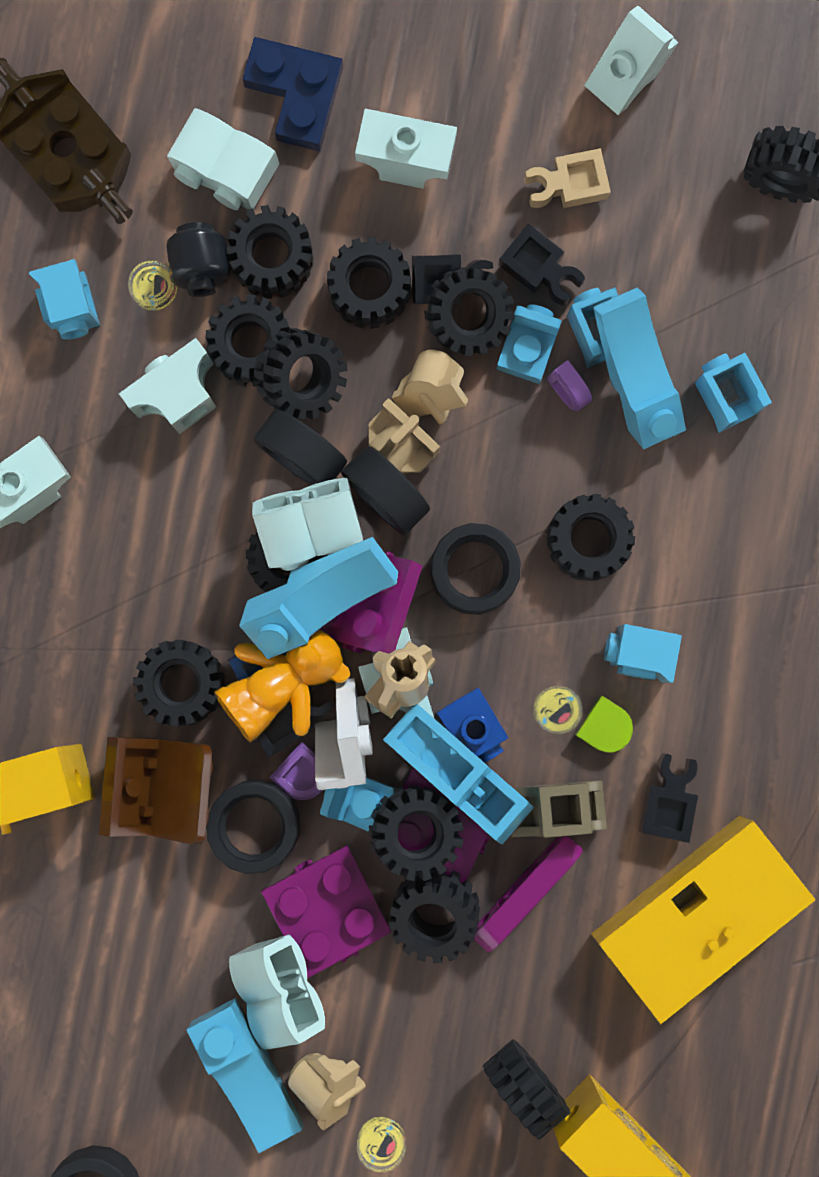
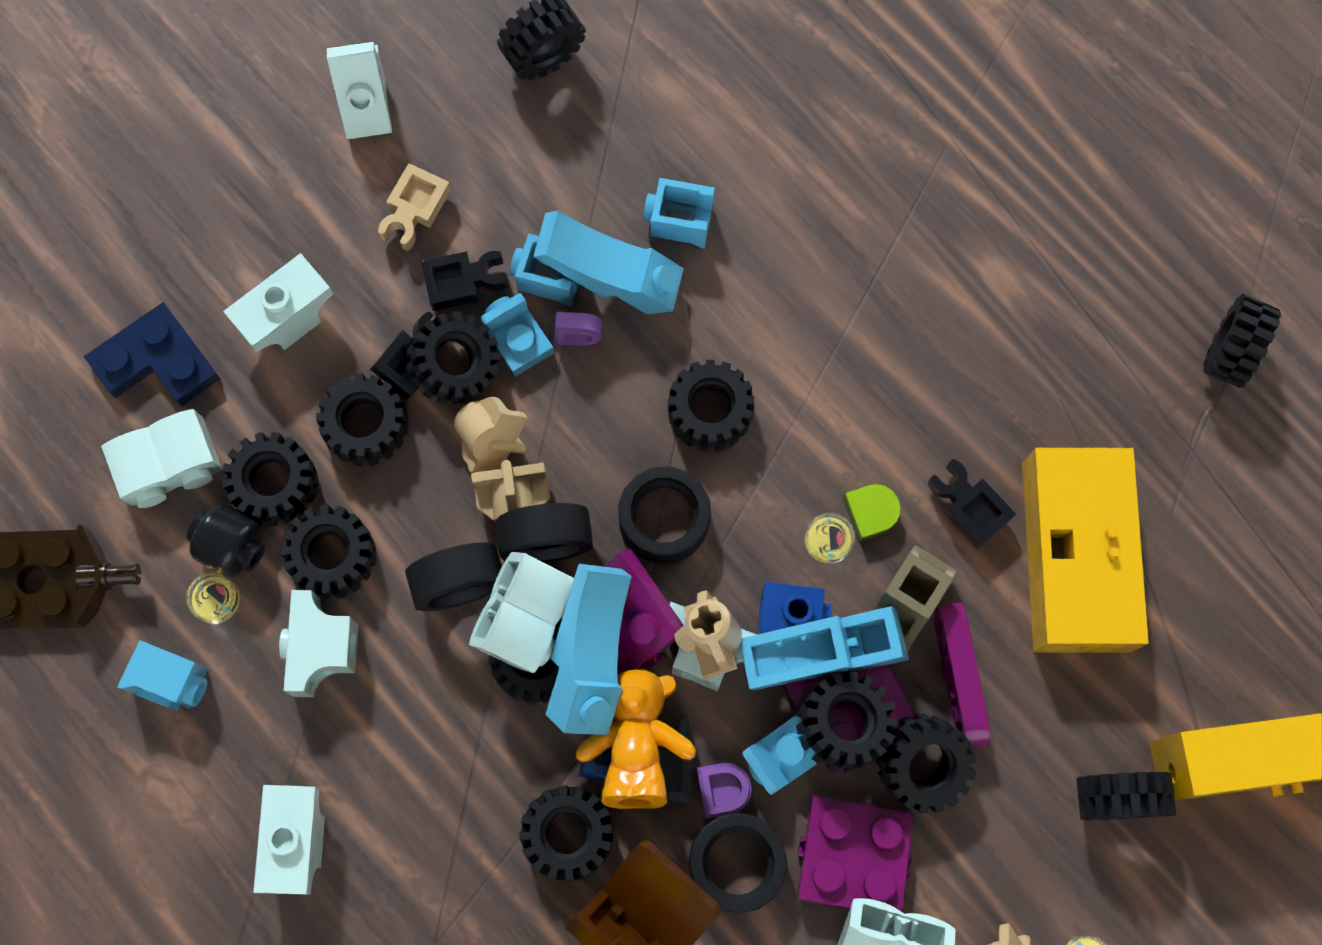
camera: 55 degrees left, 10 degrees down
black tyre [254,328,348,420] -> none
white bracket [315,678,373,790] -> none
medium azure window [604,624,682,683] -> none

